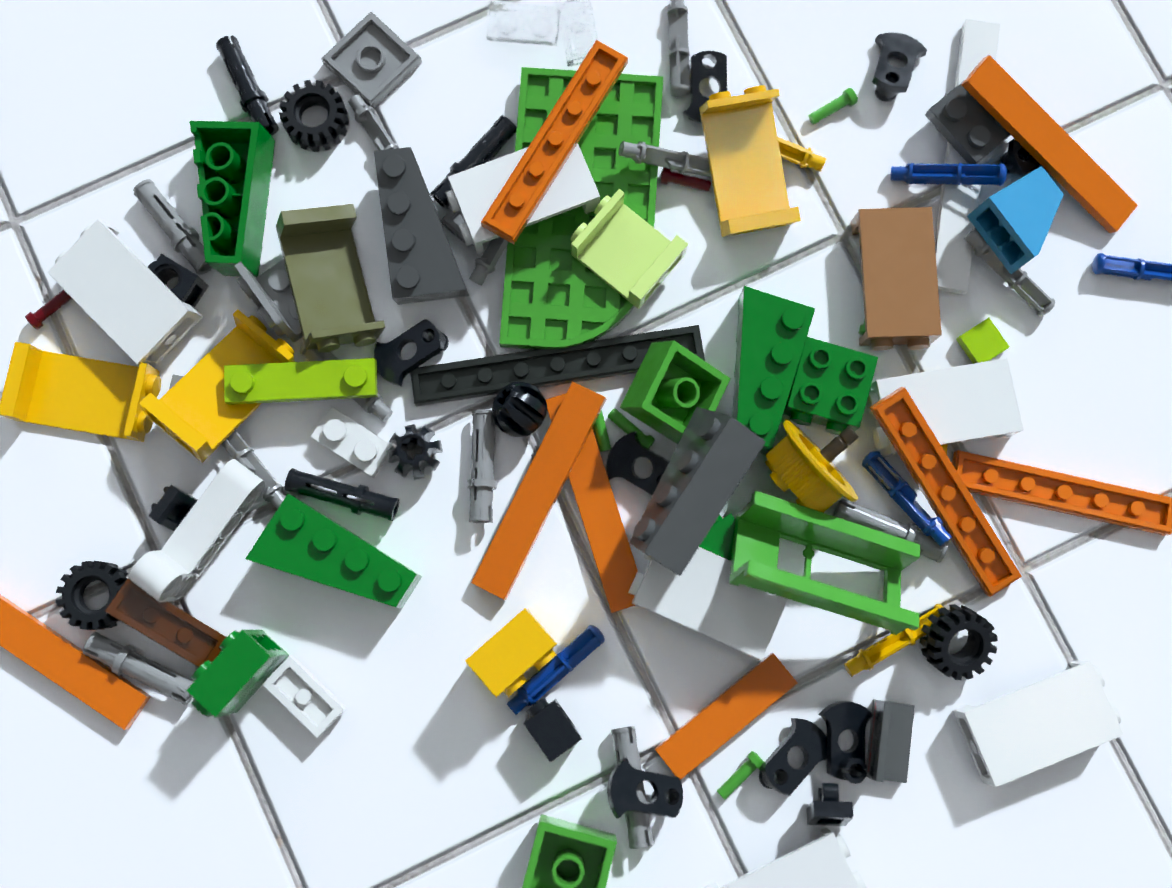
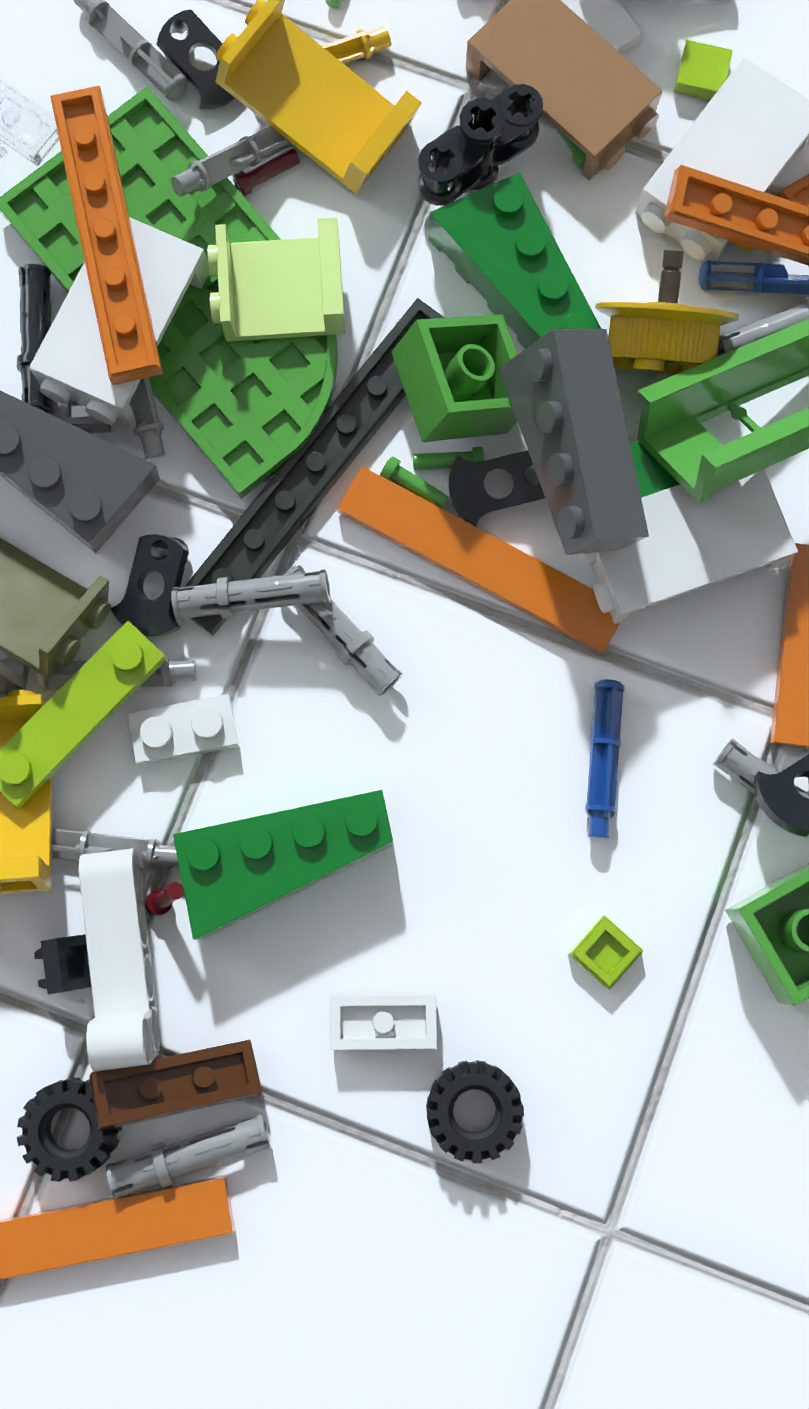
camera: 40 degrees left, 0 degrees up
green brick [186,629,289,718] -> none
black pin [284,468,400,521] -> none
black piece [387,424,443,480] -> none
yellow brick [465,608,558,697] -> none
orange tile [471,381,607,600] -> none
black piece [491,382,547,437] -> none
black brick [523,697,582,763] -> none
green brick [783,337,878,436] -> none
none -> dark red piece [145,882,184,916]
none -> light grey pin [171,569,331,620]
none -> black axle [418,84,543,206]
none -> black tyre [426,1060,524,1164]
none -> lime tile [568,915,644,990]

